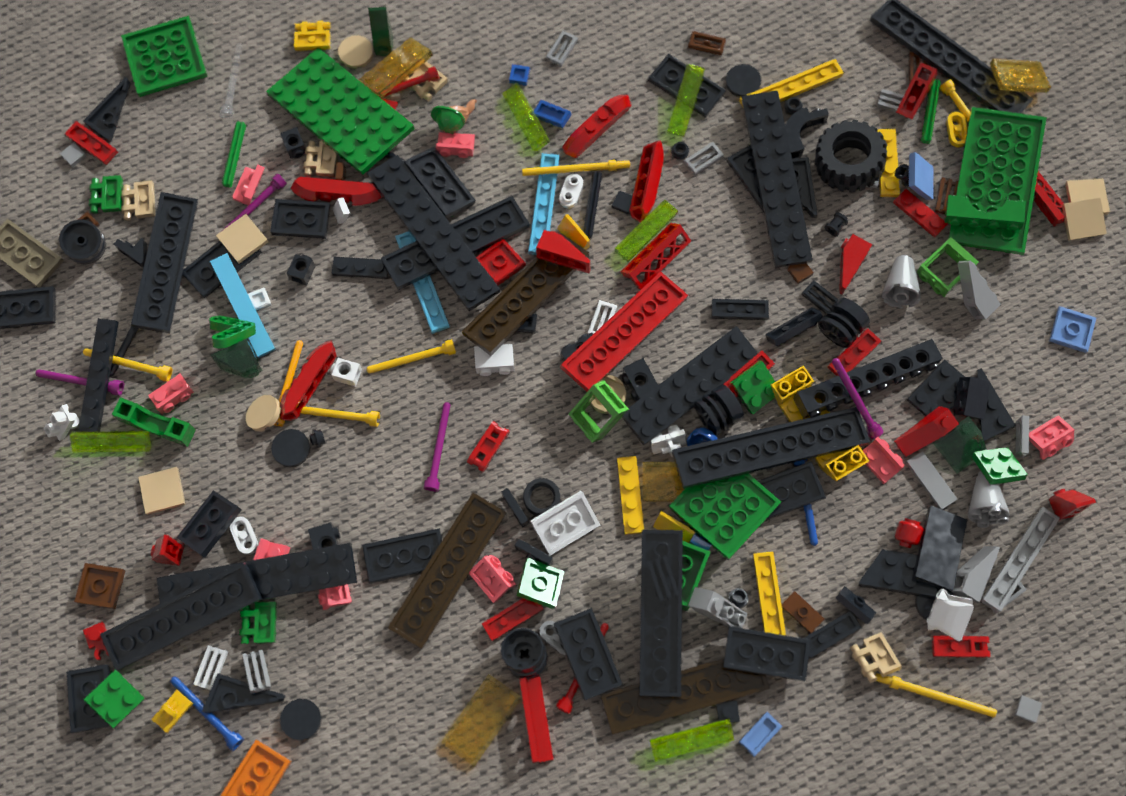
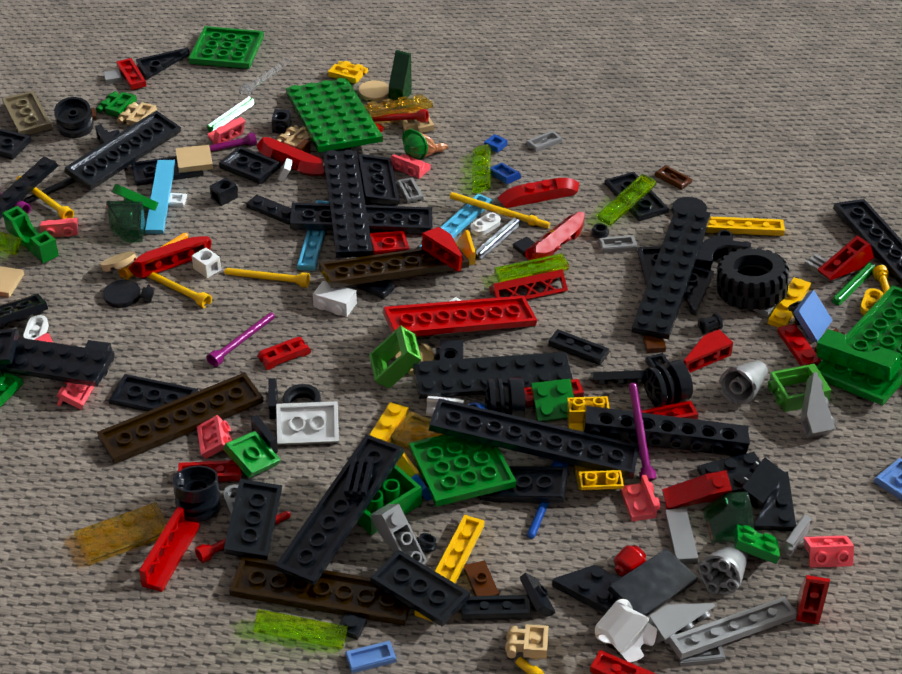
camera: 25 degrees right, 30 degrees down
none -> light grey tile [397,177,424,204]

